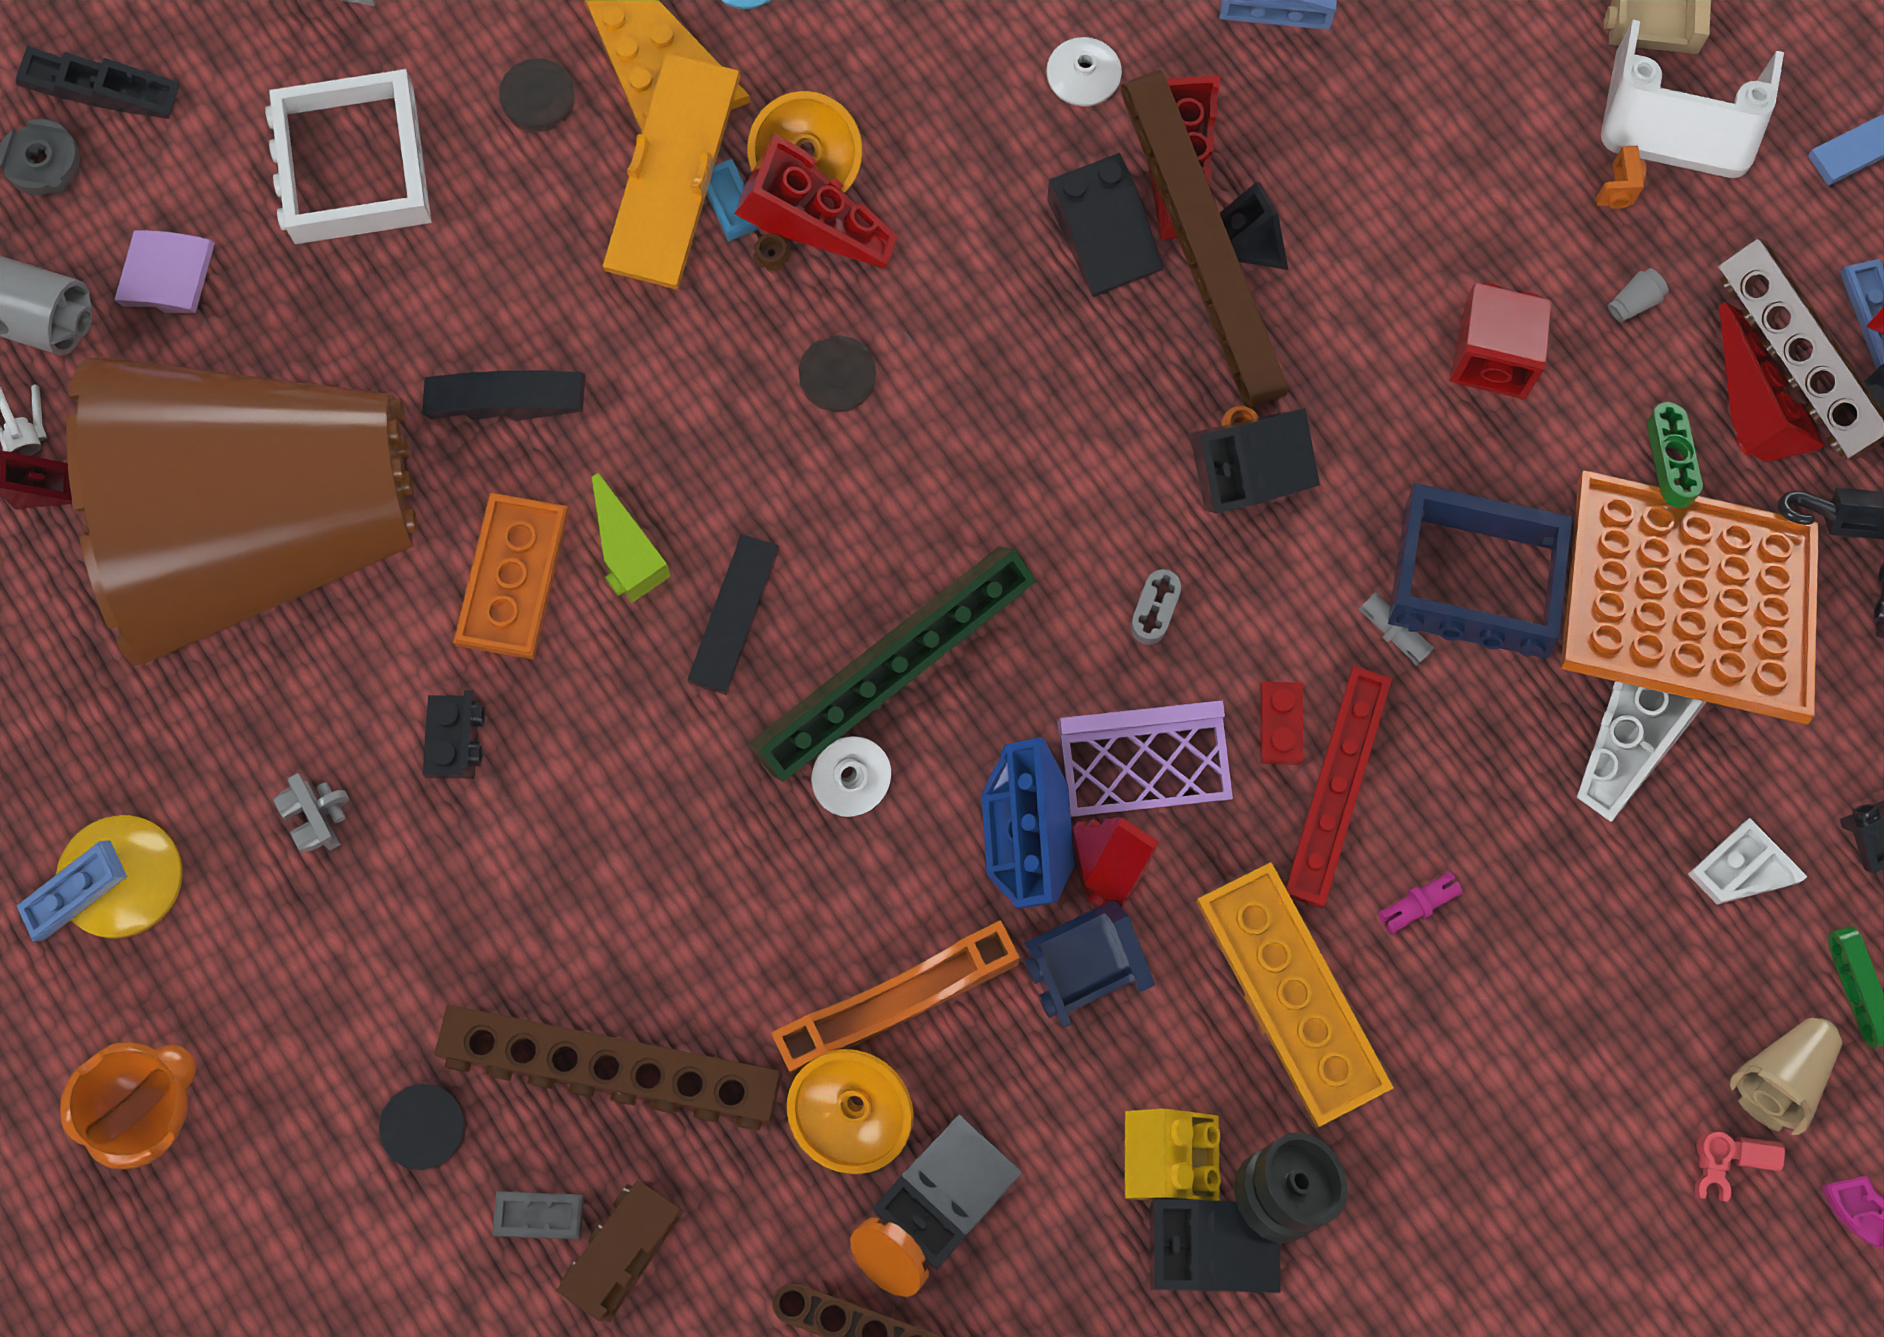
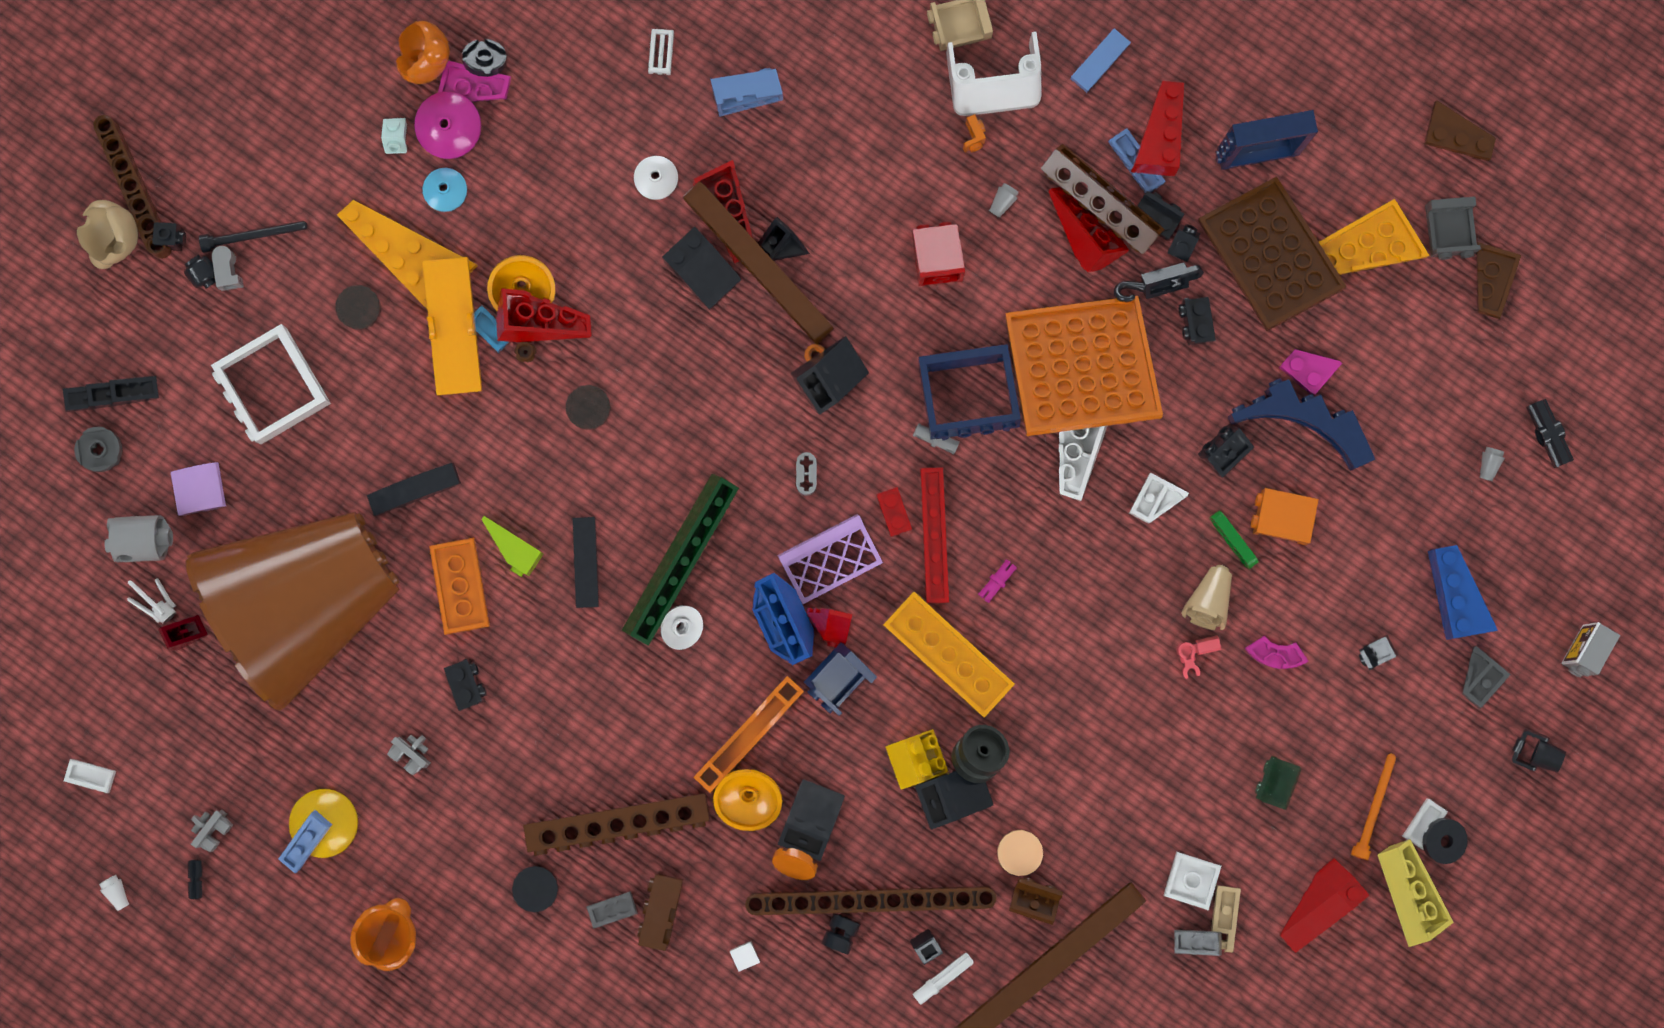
camera: 20 degrees left, 10 degrees up
green beam [1647,402,1703,508] -> none

